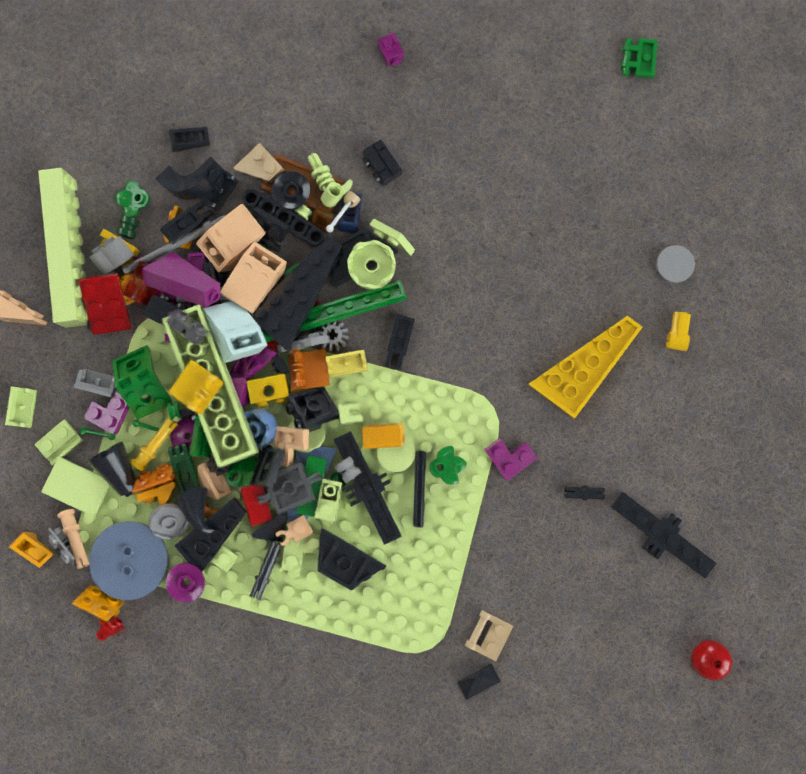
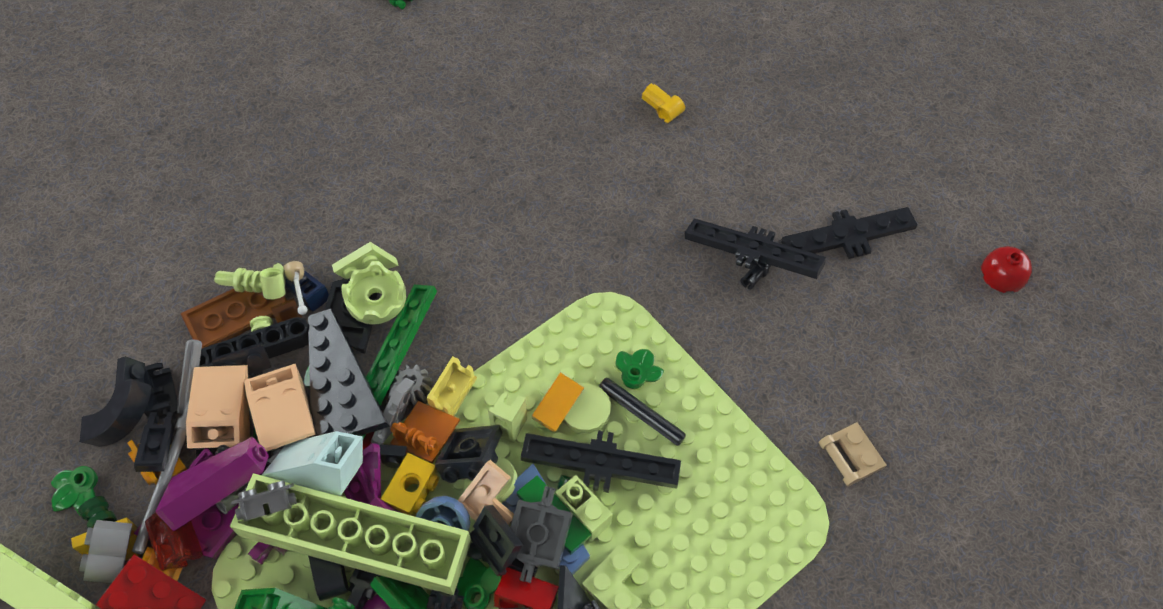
camera: 60 degrees left, 25 degrees down
black slope [143,294,188,325] -> none
yellow hinge [168,360,224,415] -> none
black slope [169,126,210,152] -> none
tan wing [234,143,285,183] -> none
black dish [272,171,310,209] -> none
light nougat plate [276,515,313,546] -> none
black wing [317,527,386,591] -> none
light grey wheel [335,457,361,483] -> none
black brick [362,139,402,187] -> none
magenta brick [377,32,404,67] -> none
black hinge [385,314,415,370] -> none
black slope [457,664,501,700] -> none
magenta plate [484,438,538,481] -> none
yellow wing [528,316,643,419] -> none
light grey tile [656,245,695,284] -> none
none -> light grey axle [177,339,202,414]
none -> black hinge [685,218,826,279]

